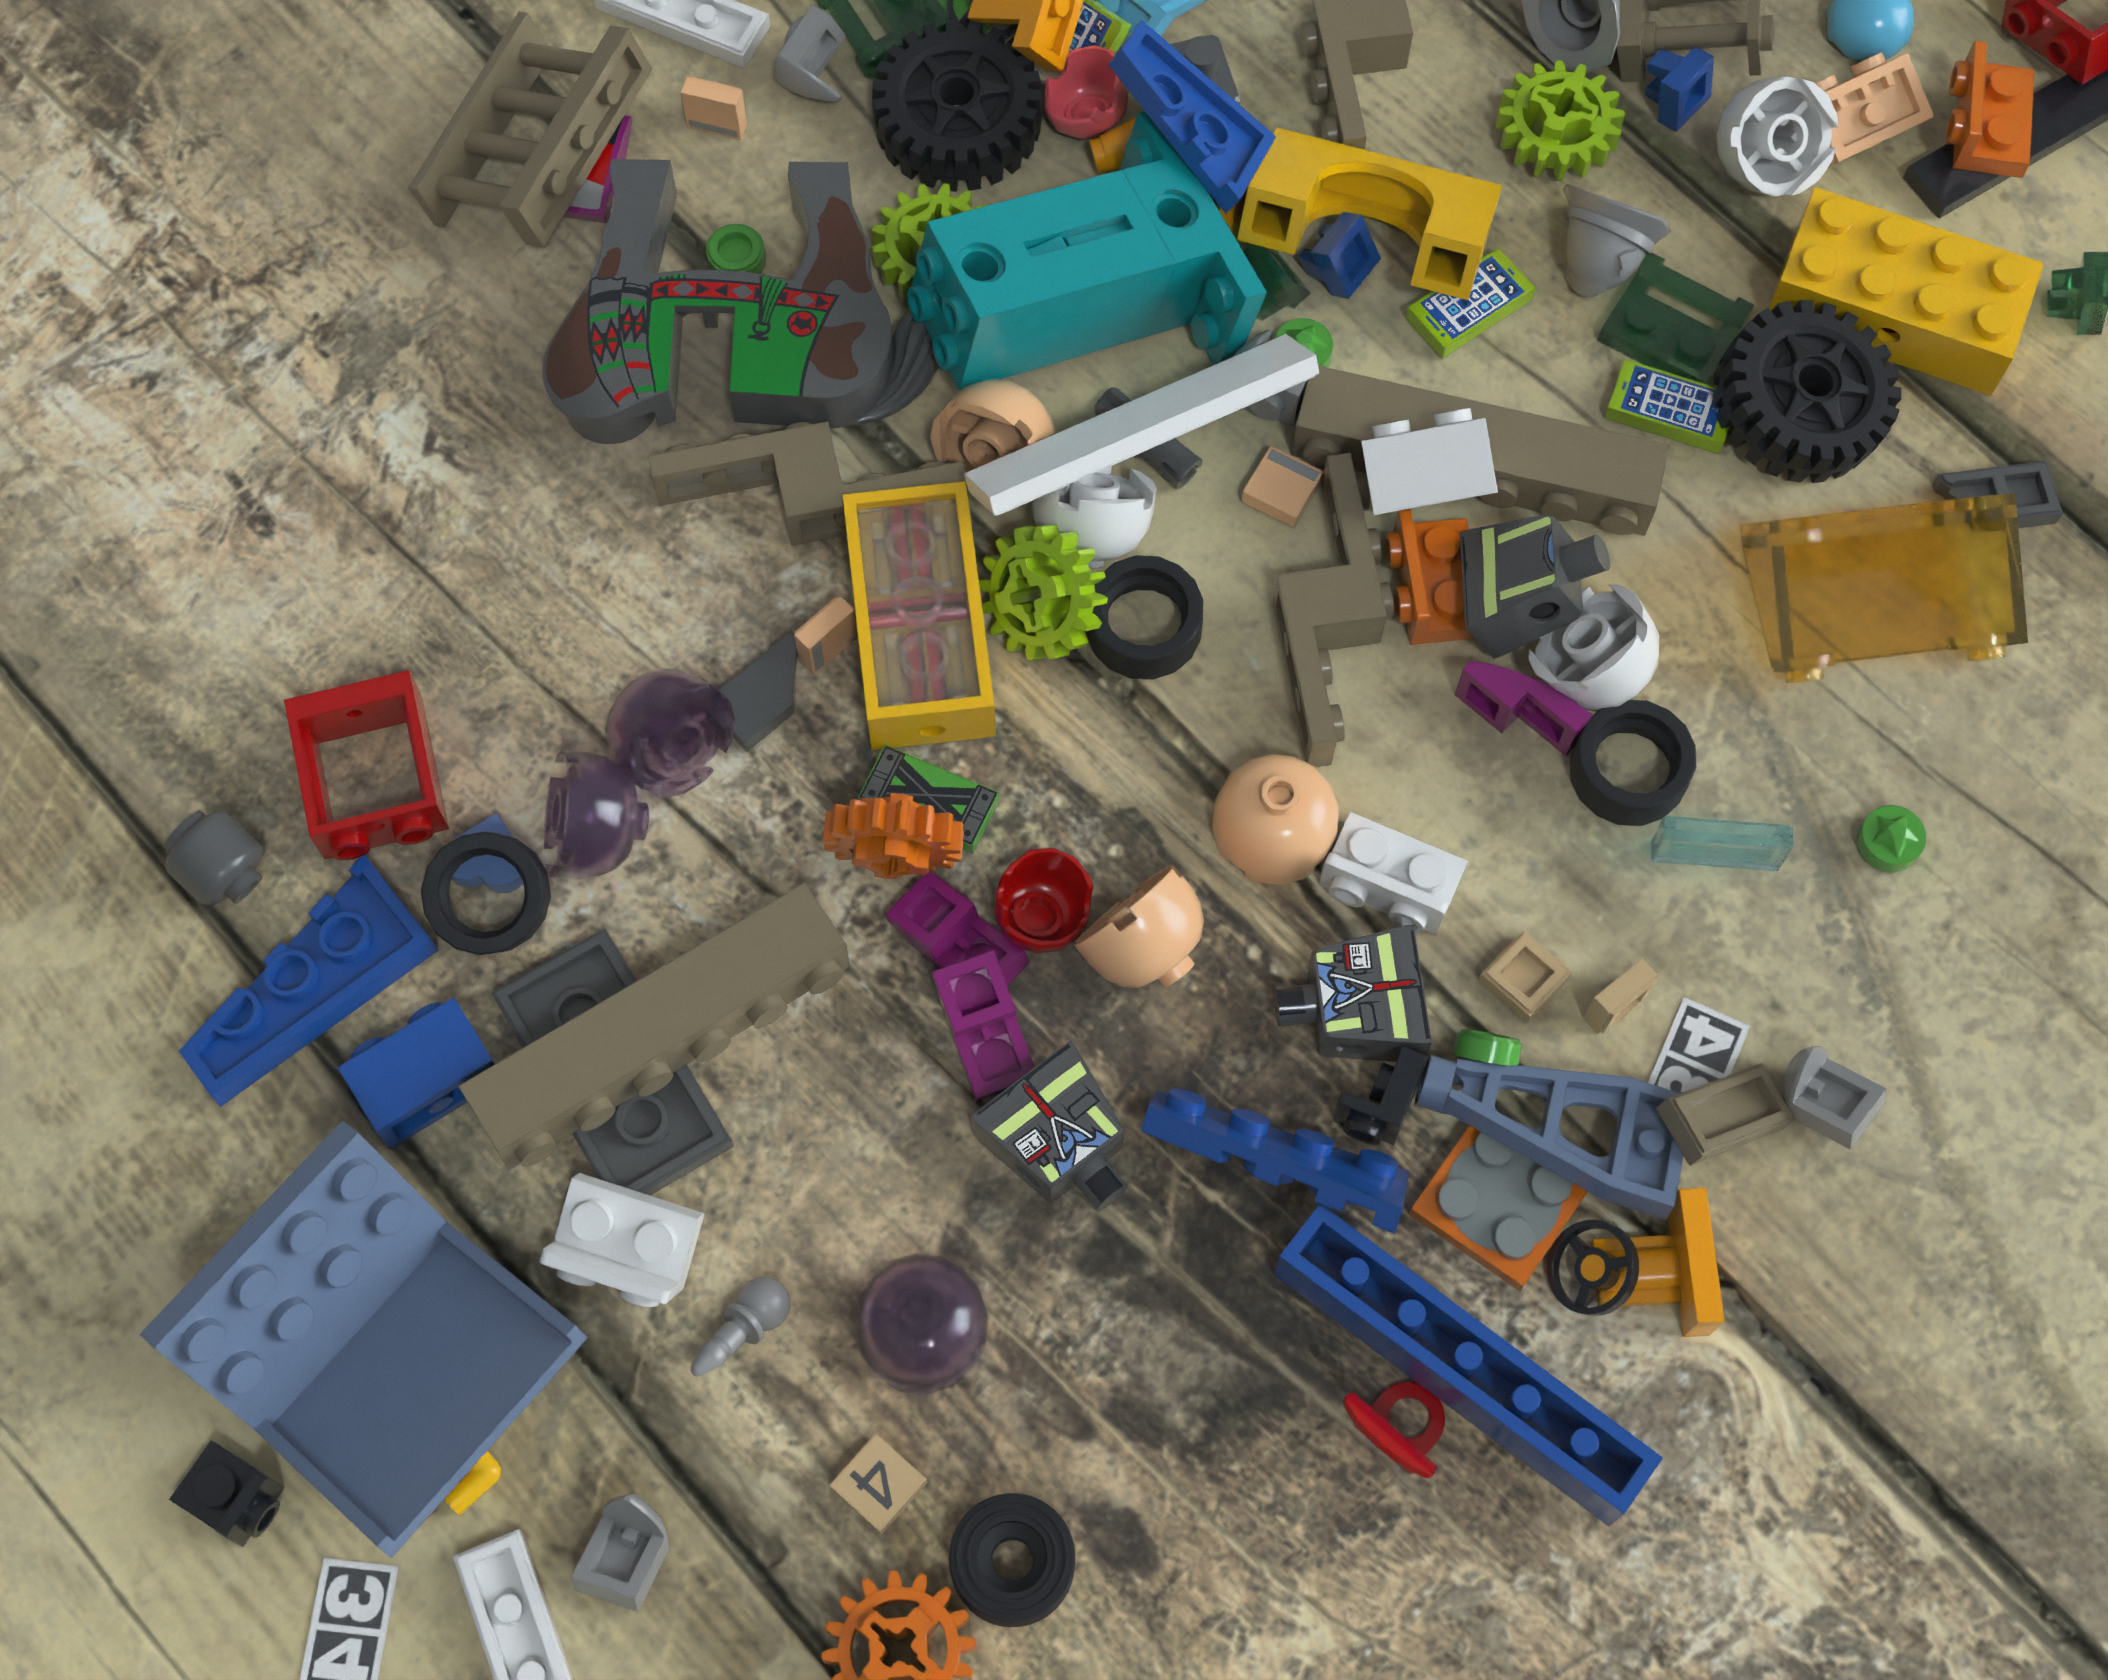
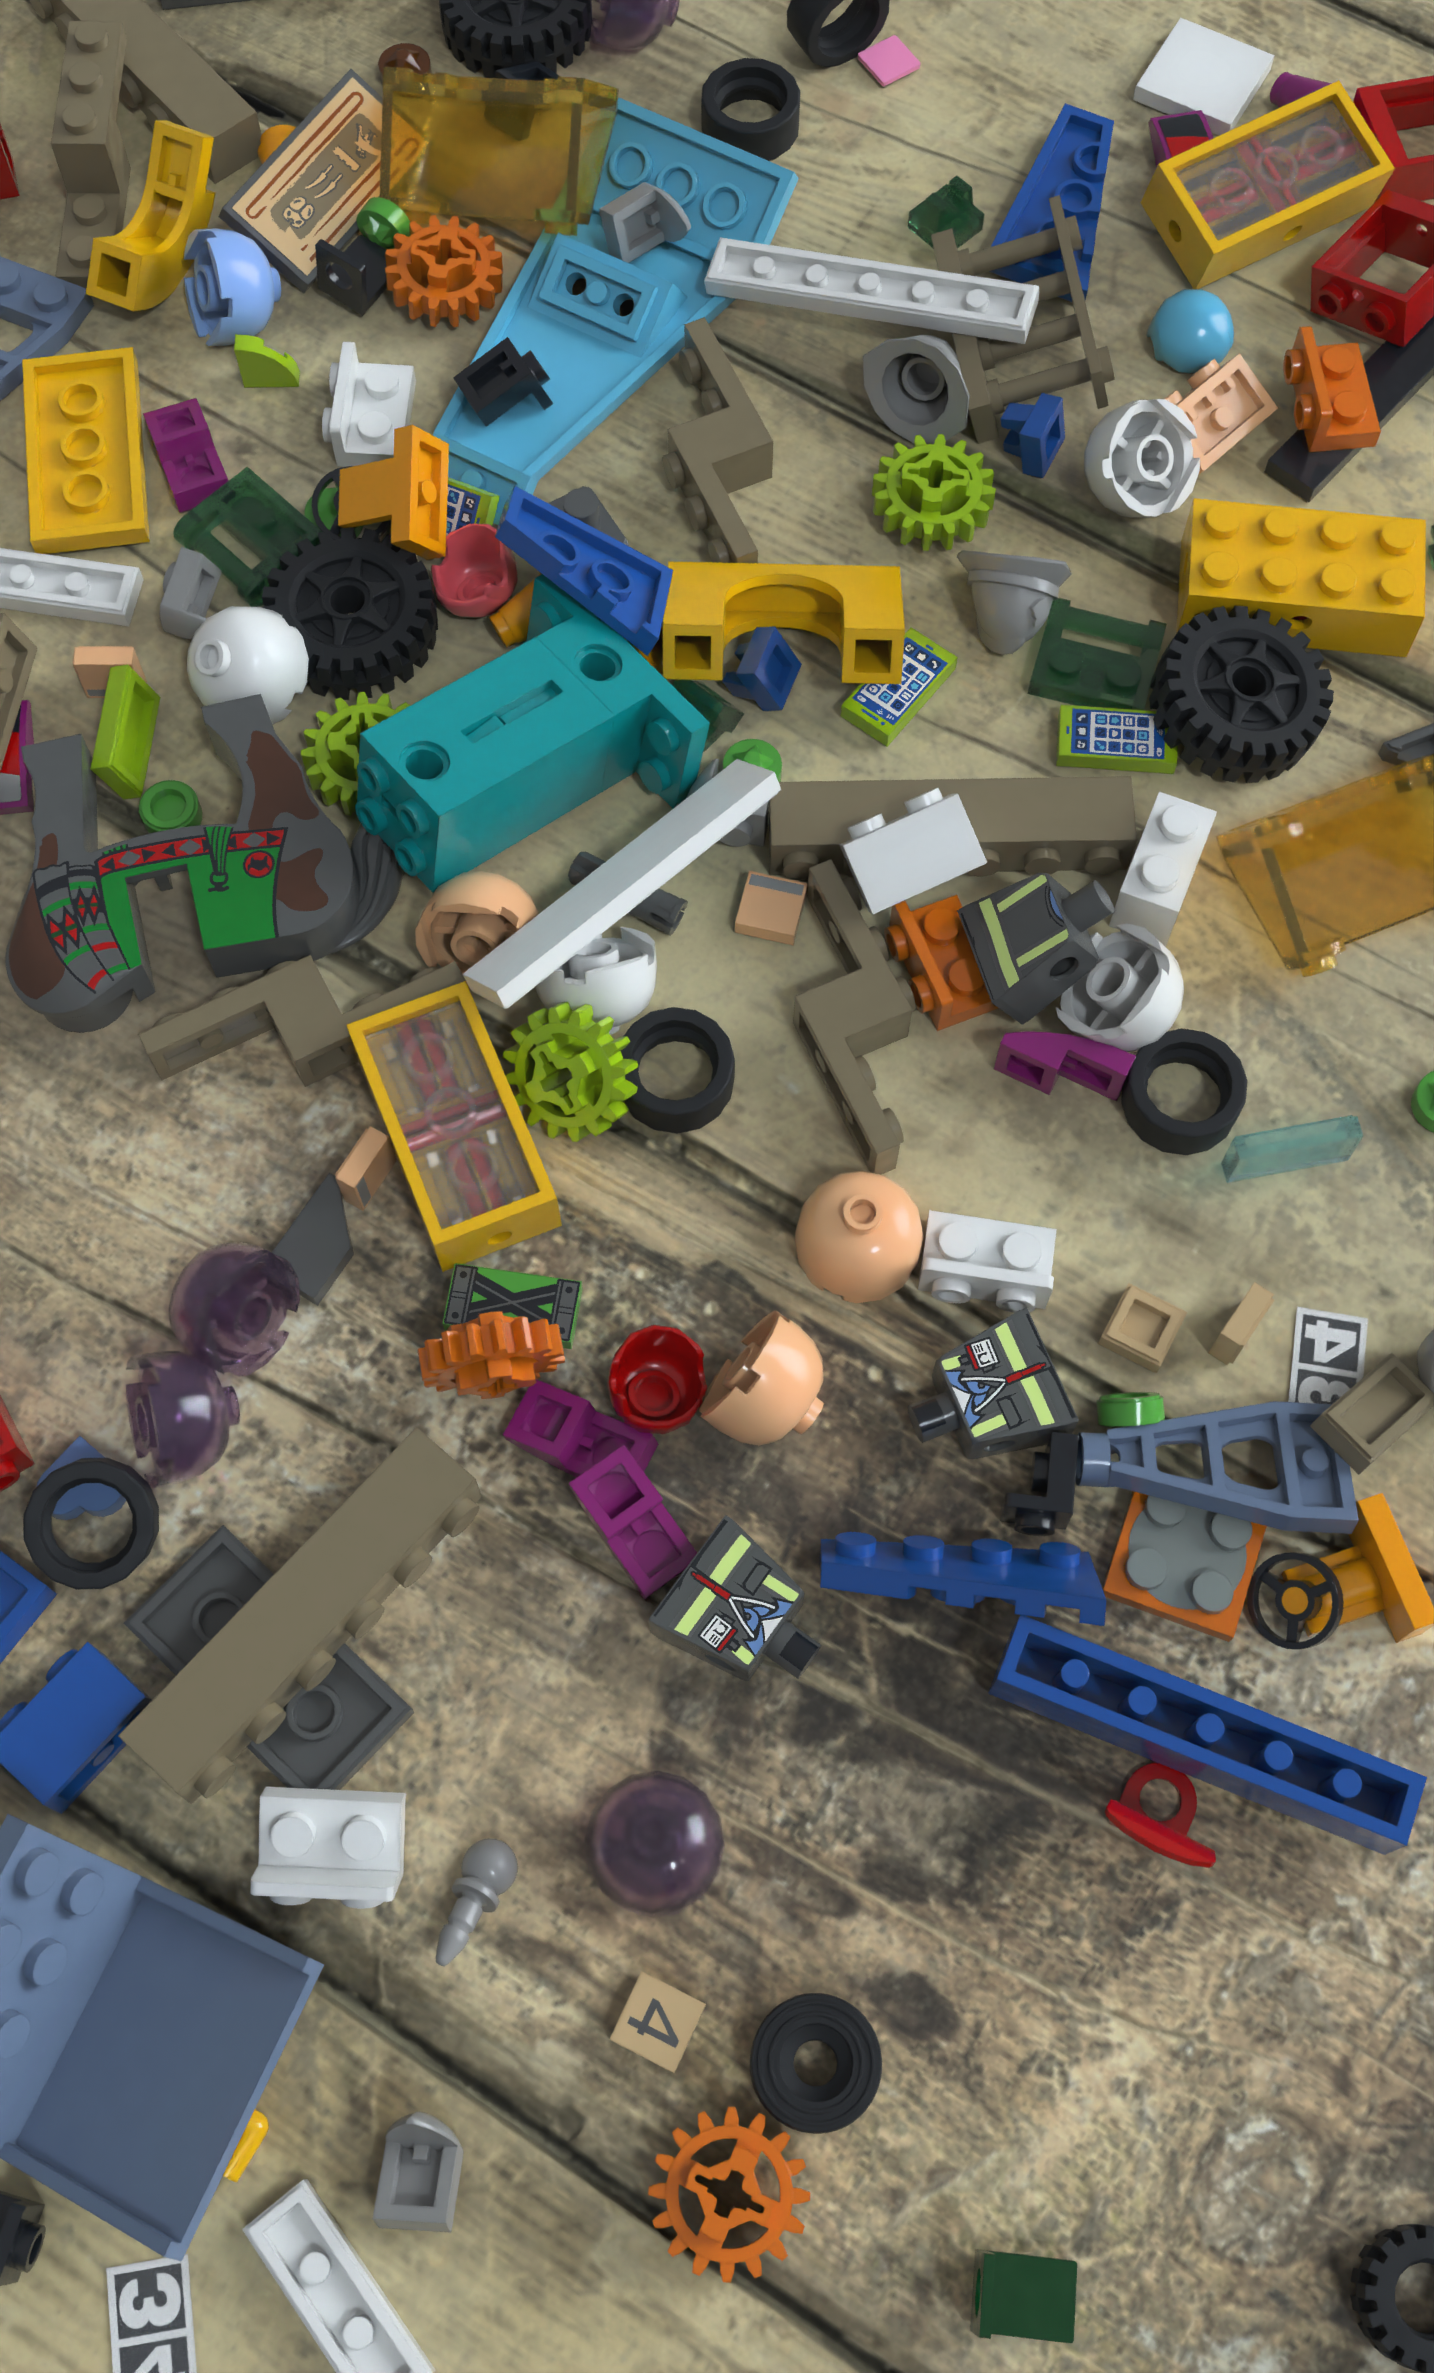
camera: 15 degrees left, 0 degrees up
none -> lime tile [90,665,161,800]
none -> white cylinder [187,606,309,725]
none -> white brick [1109,792,1217,946]

